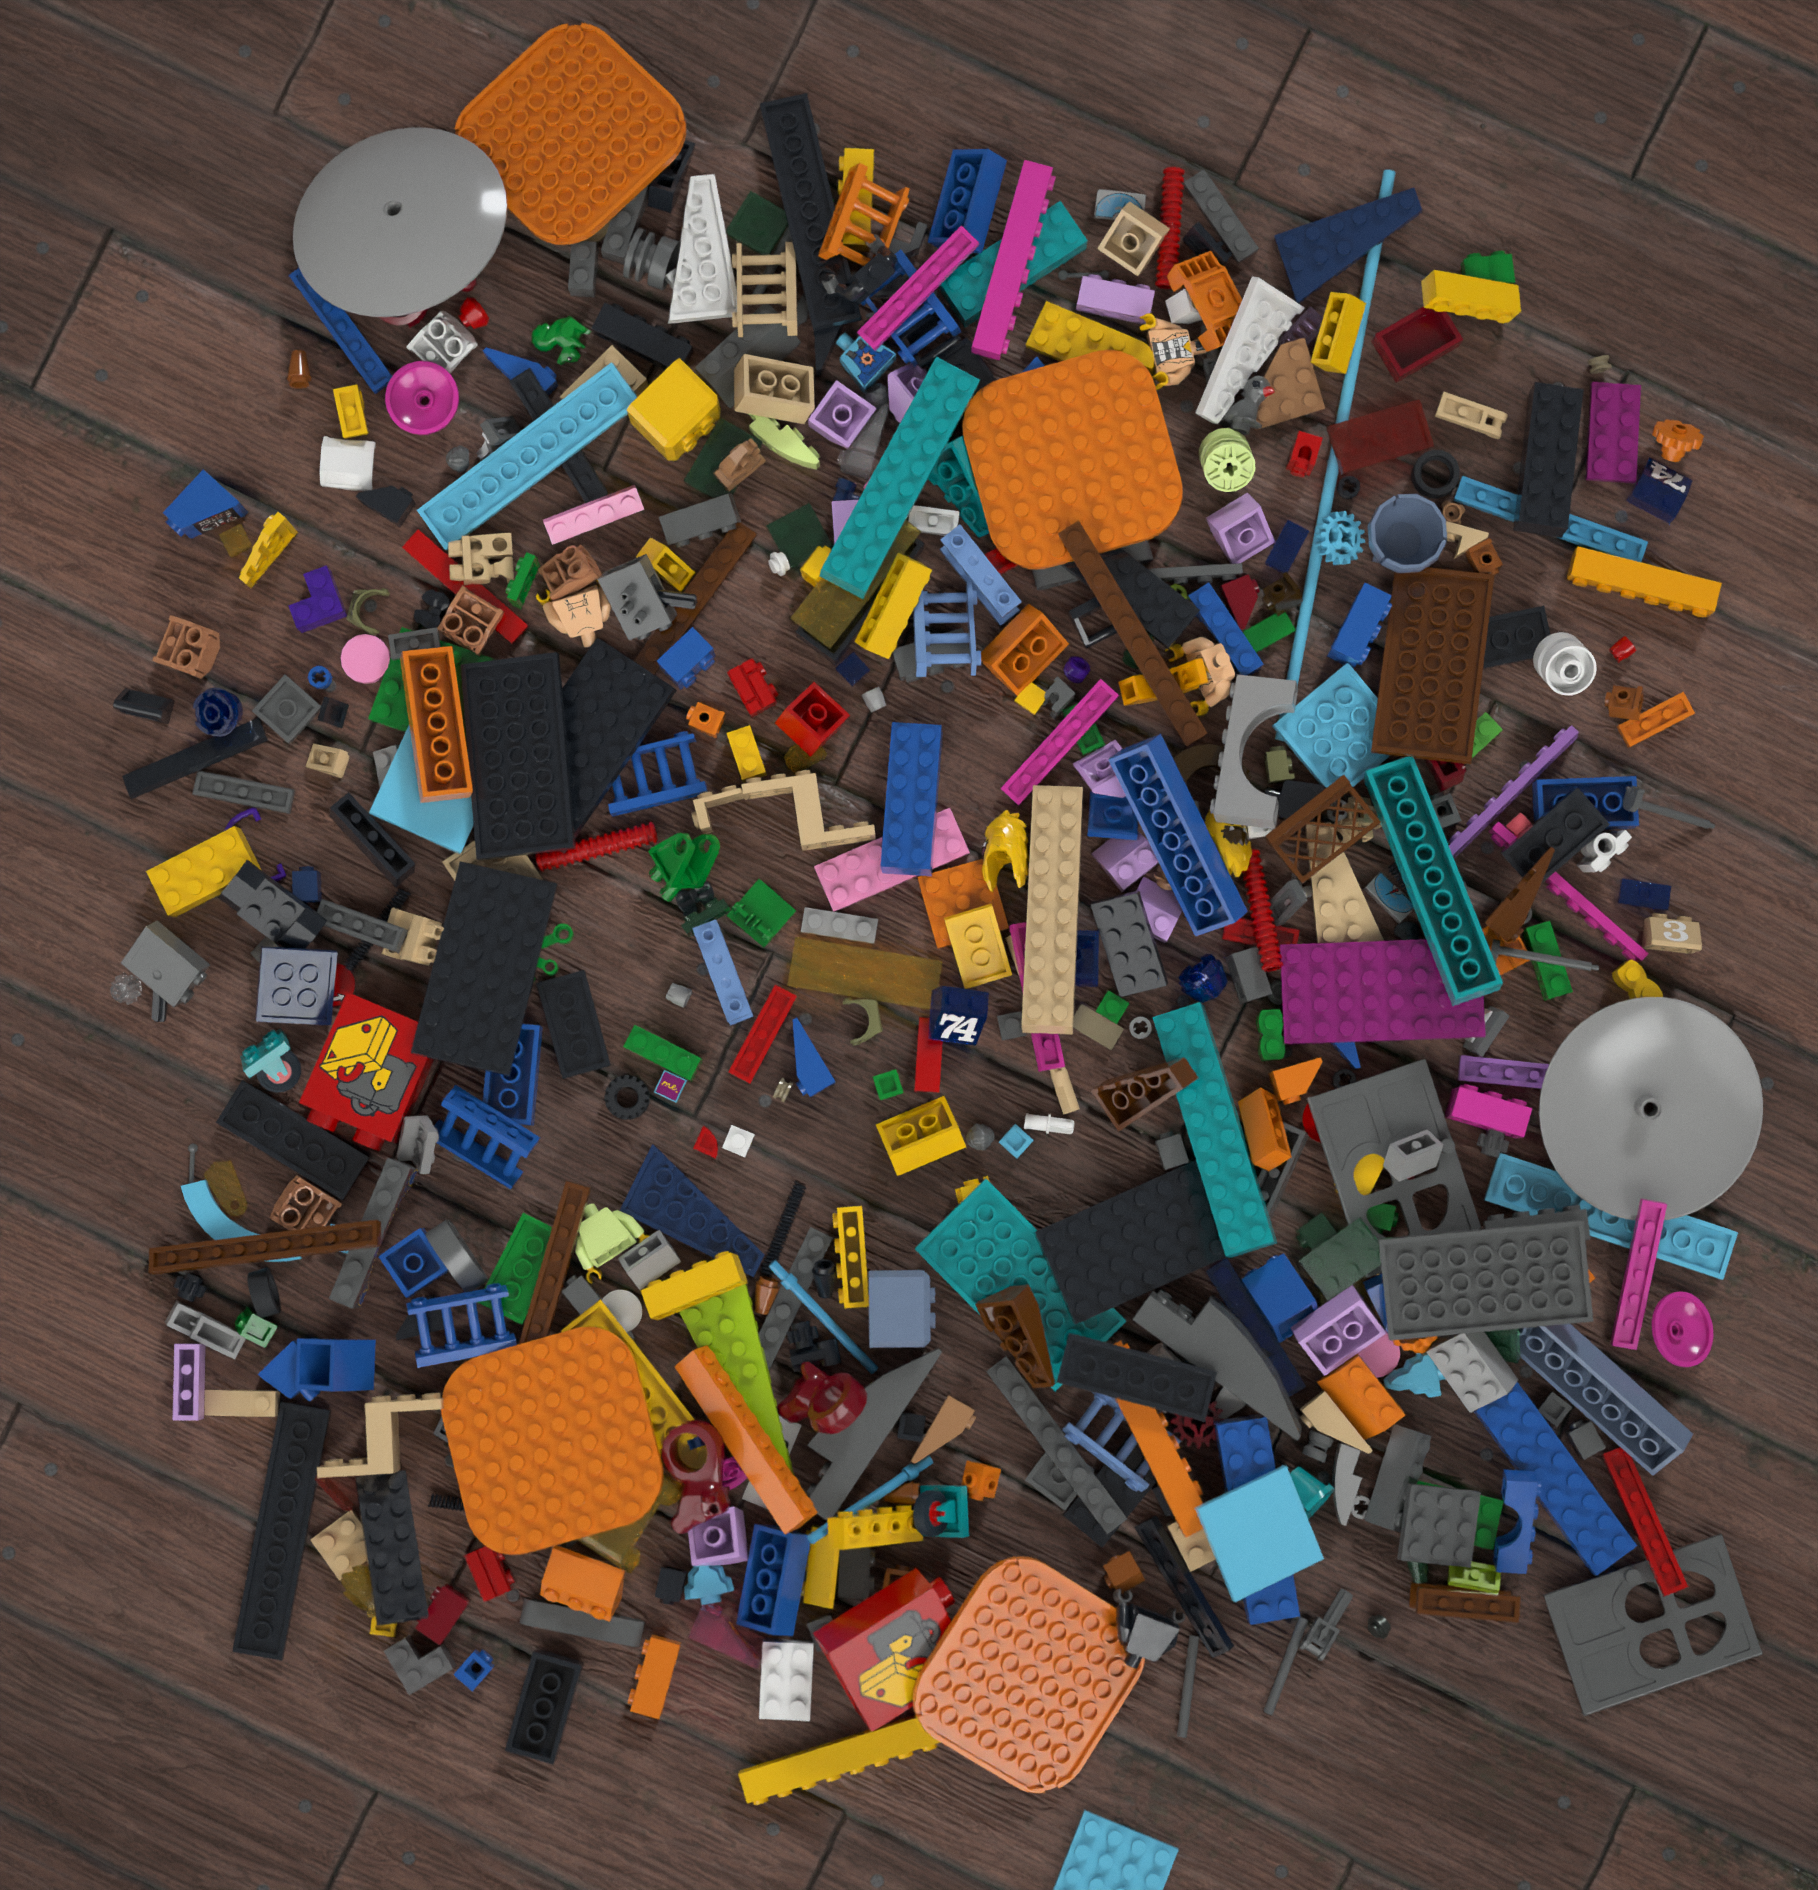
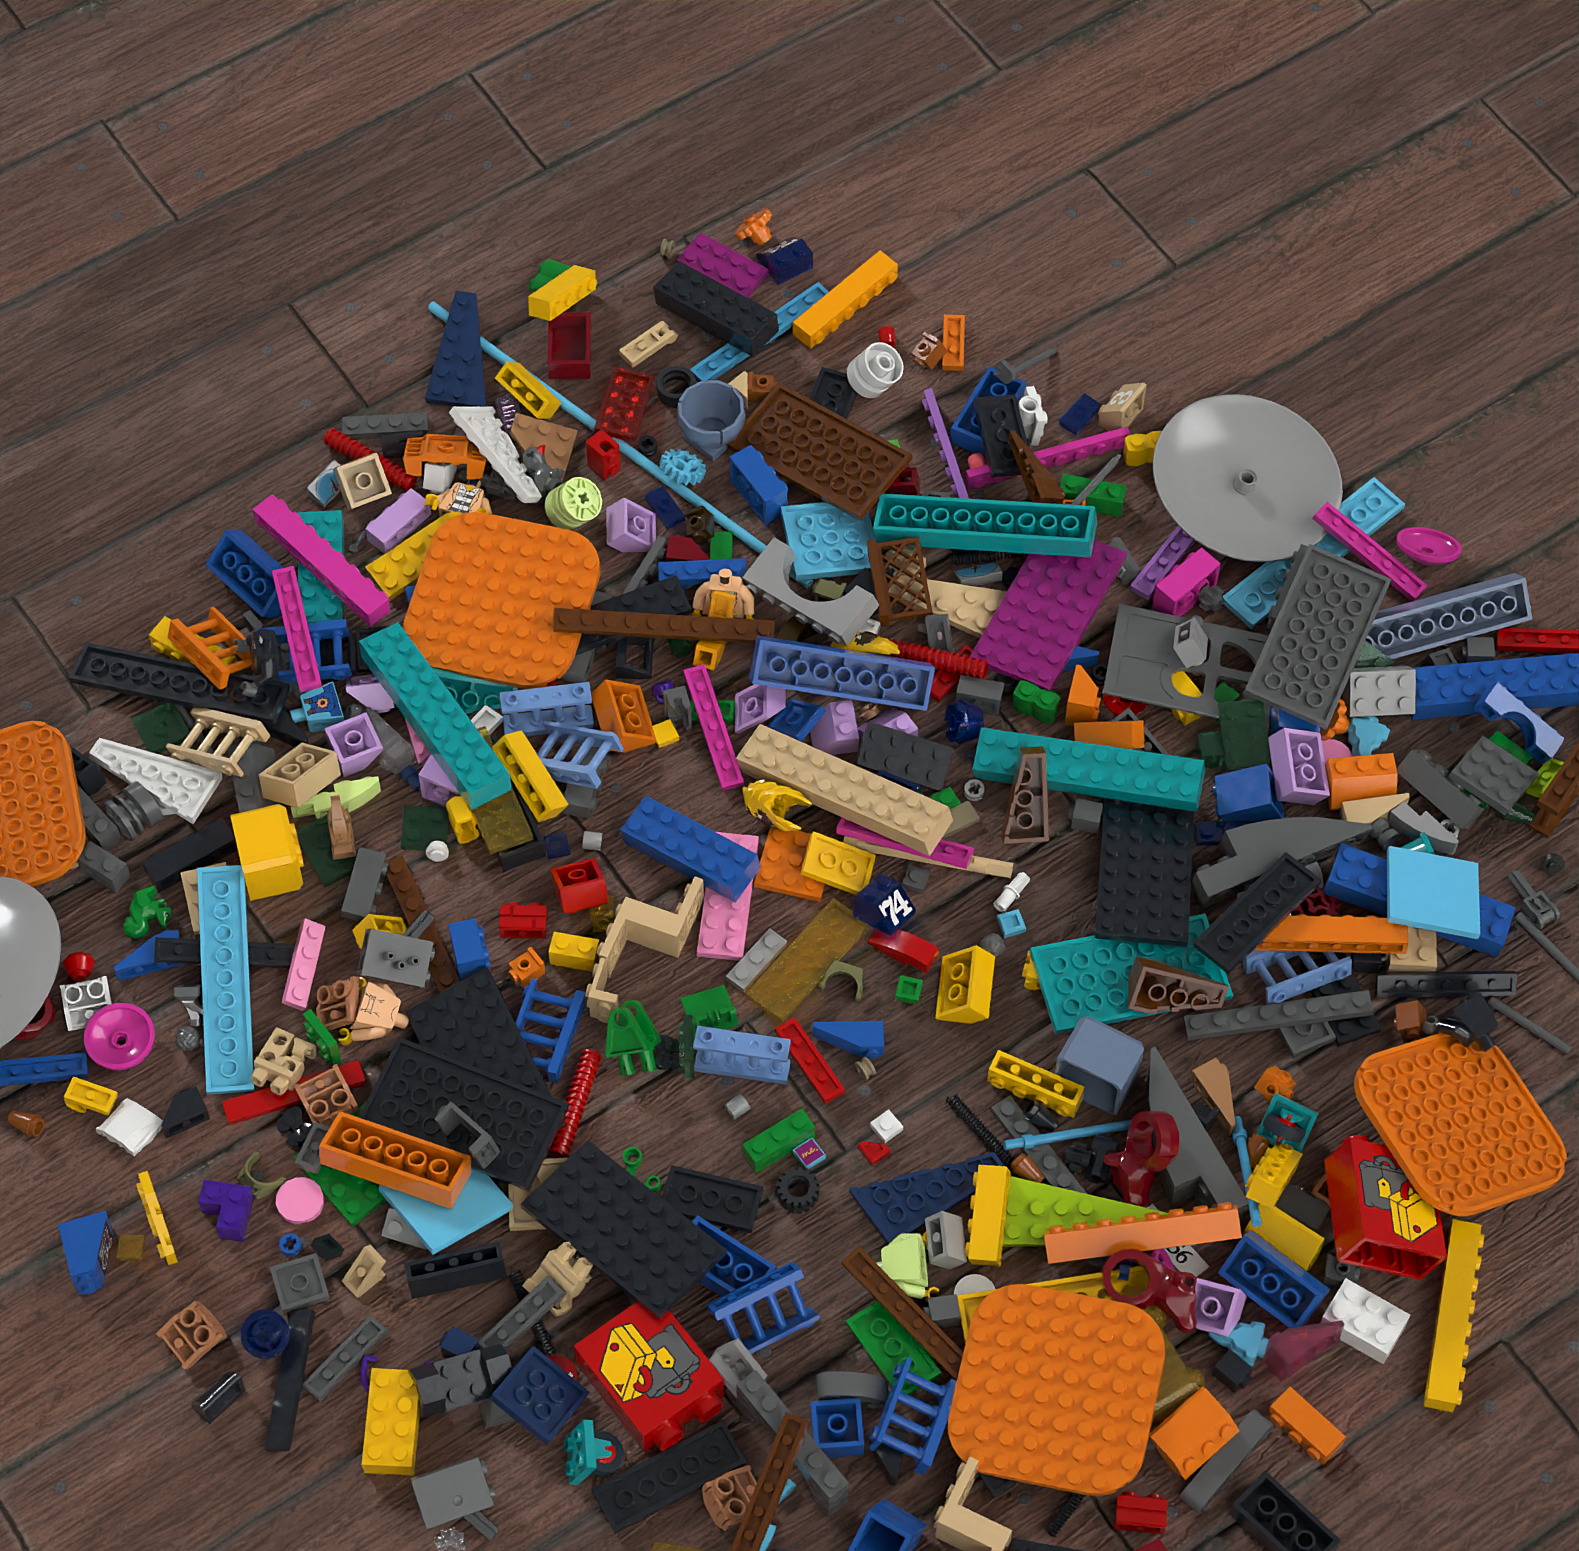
camera: 60 degrees left, 25 degrees down
none -> dark grey panel [435,1102,500,1169]

